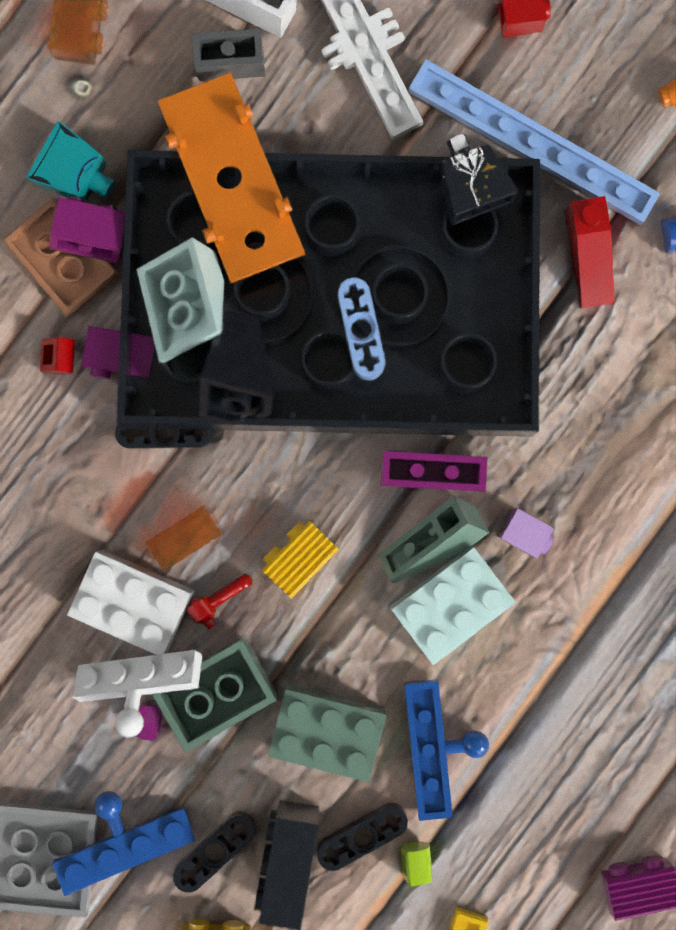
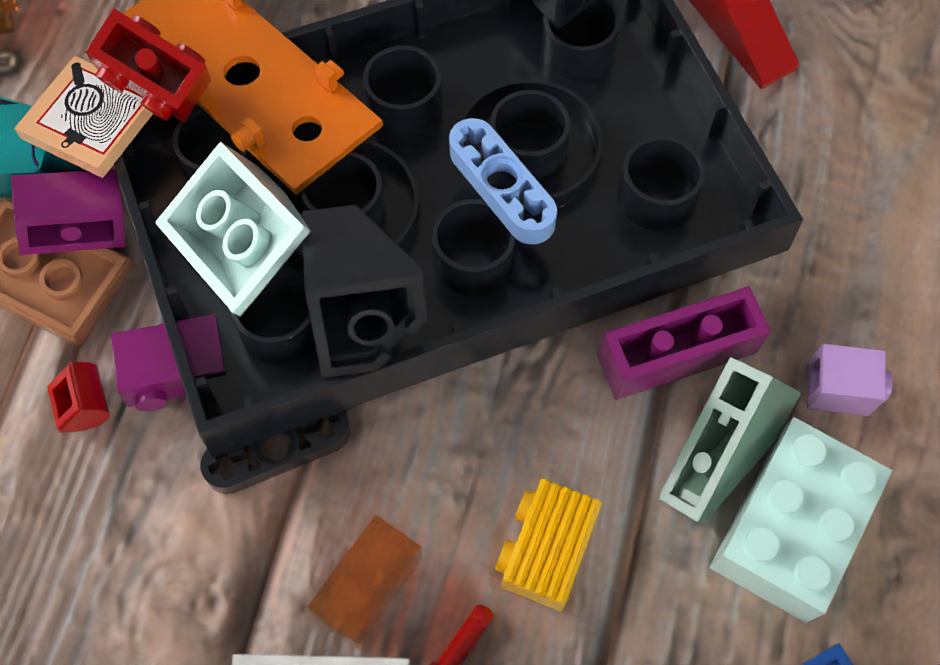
camera: 25 degrees left, 20 degrees down
none -> tile [14,56,153,178]
none -> red brick [85,8,211,122]

